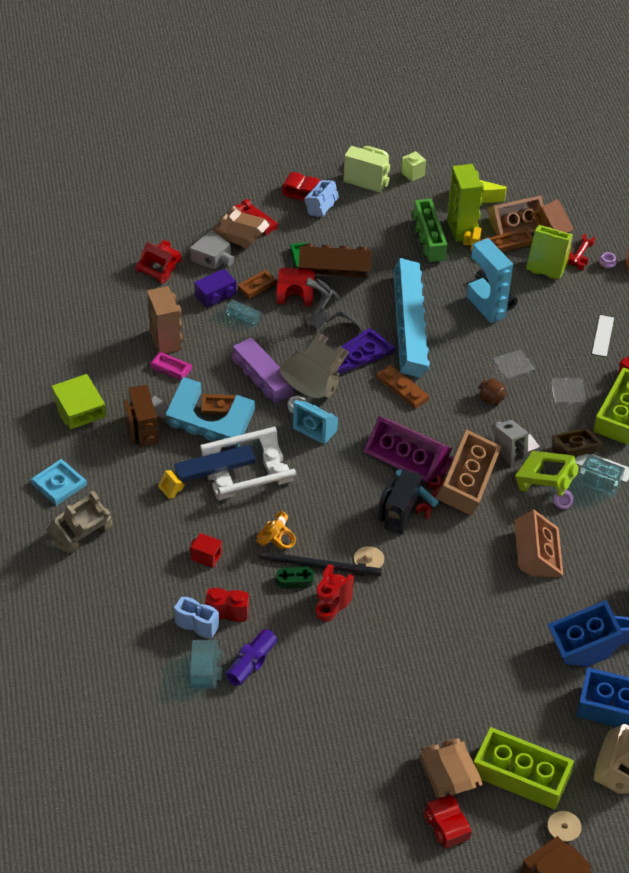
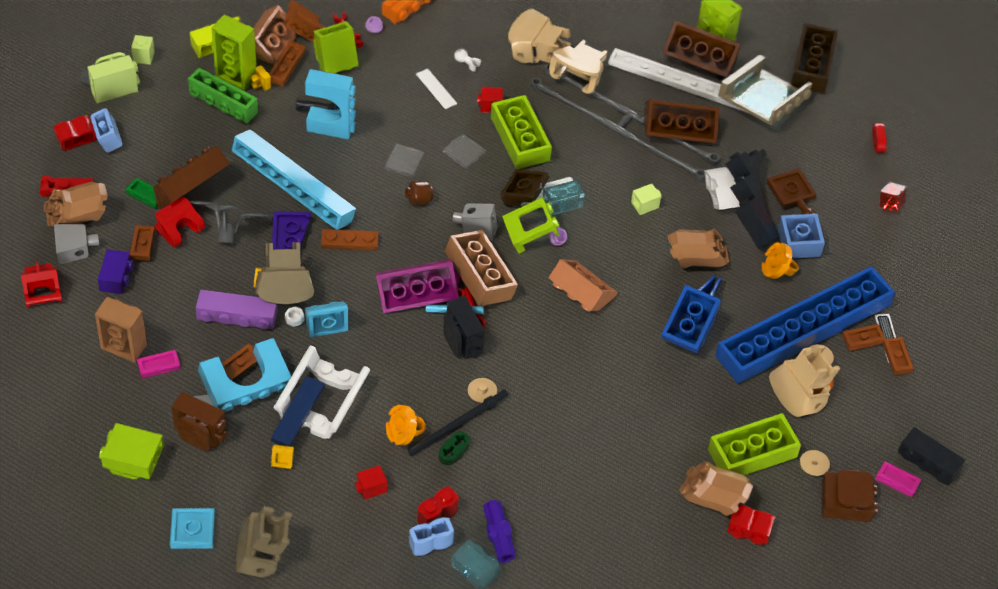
camera: 50 degrees left, 5 degrees up
clear light blue piece [226,299,261,327] -> none
red piece [315,564,354,622] -> none

